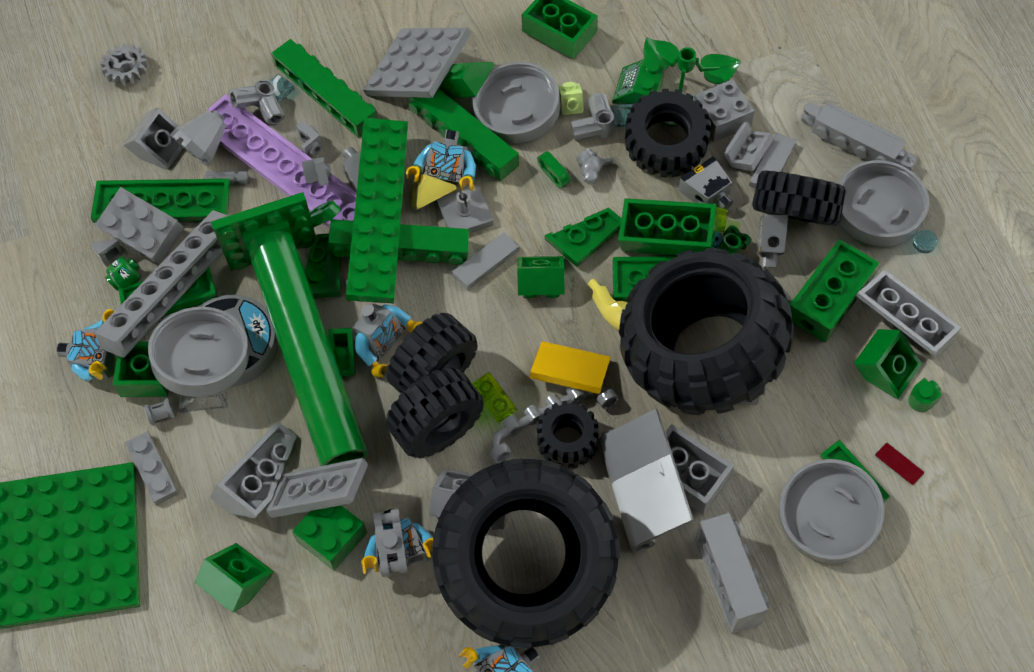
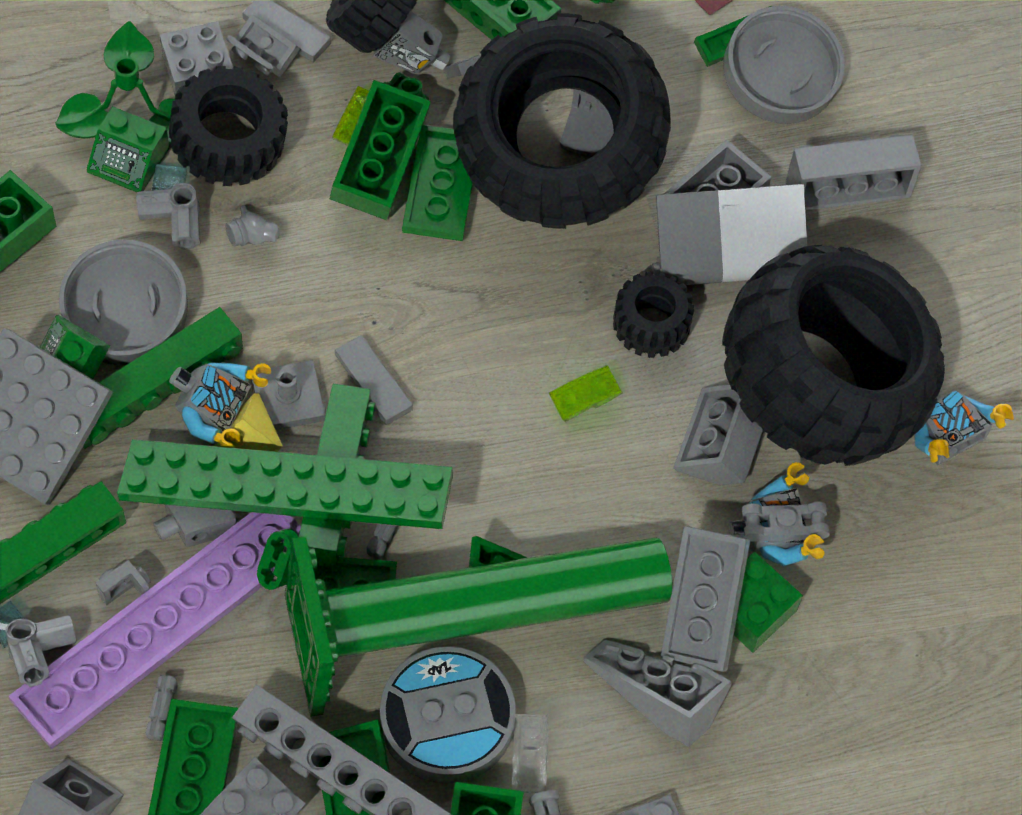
camera: 90 degrees left, 0 degrees up
light grey brick [148,307,249,397] -> none
light grey cone [170,110,226,166] -> none
green slope [194,543,274,613] -> none
light grey bracket [302,157,332,186] -> none
torso [353,304,422,378] -> none
black tyre [386,313,478,394] -> none
black tyre [386,367,484,459] -> none
light grey bar [490,387,618,464] -> none
green slope [517,256,565,299] -> none
yellow tile [530,341,611,394] -> none
green beam [537,151,571,189] -> none
green wing [544,207,621,267] -> none
yellowish green bracket [558,82,584,115] -> none
light yellow animal [588,279,627,330] -> none
light grey torso [679,156,733,211] -> none

